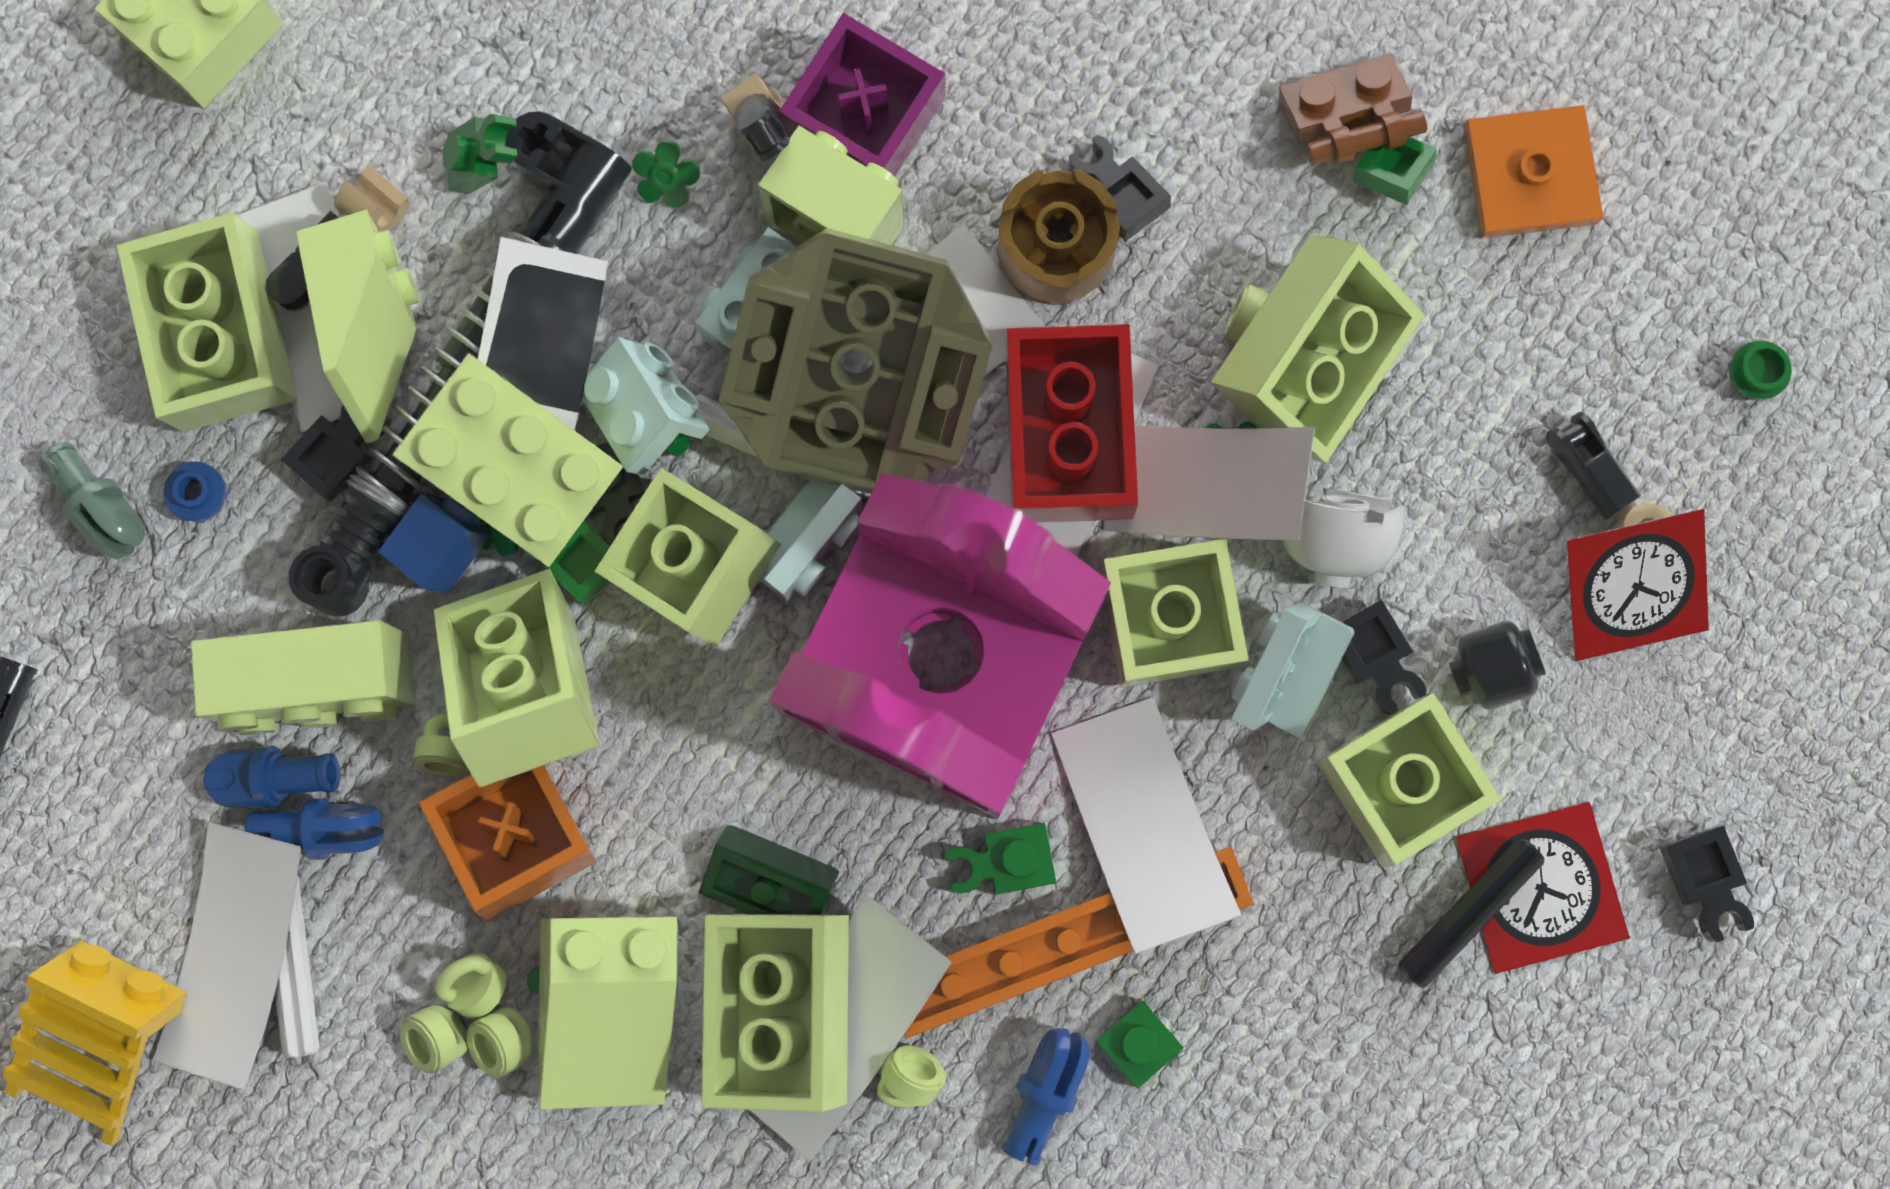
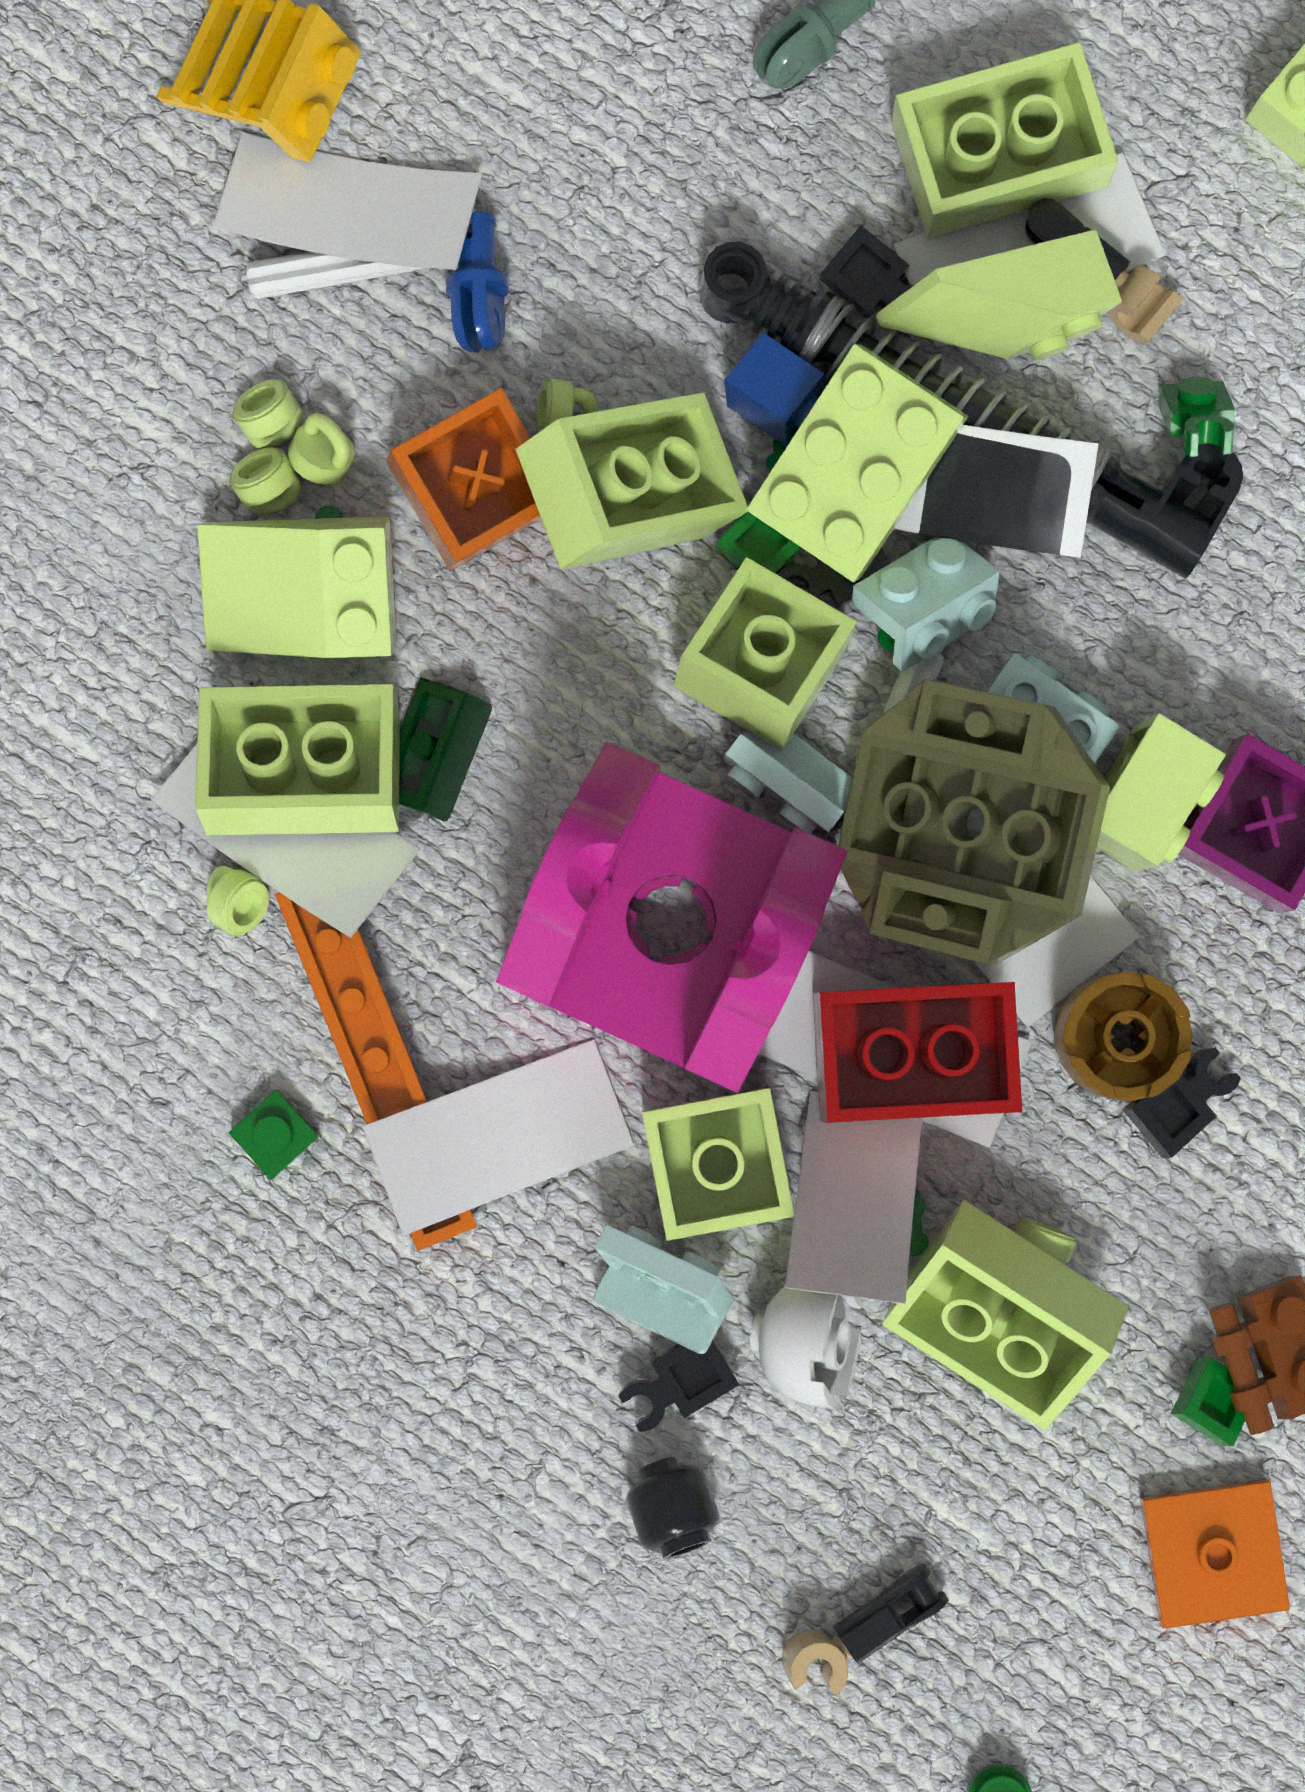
camera: 85 degrees right, 5 degrees up
blue plate [164,461,227,522] -> none
yellowish green brick [191,620,416,735] -> none
blue arm [203,746,340,808] -> none
green plant [632,140,700,208] -> none
black piece [720,73,790,162] -> none
green plate [944,823,1057,895] -> none
blue arm [1002,1028,1090,1166] -> none
yellowish green brick [1316,692,1502,867] -> none
black axle [1398,839,1545,988] -> none
sticker [1455,802,1630,974] -> none
sticker [1567,508,1709,662] -> none
black plate [1659,825,1754,942] -> none

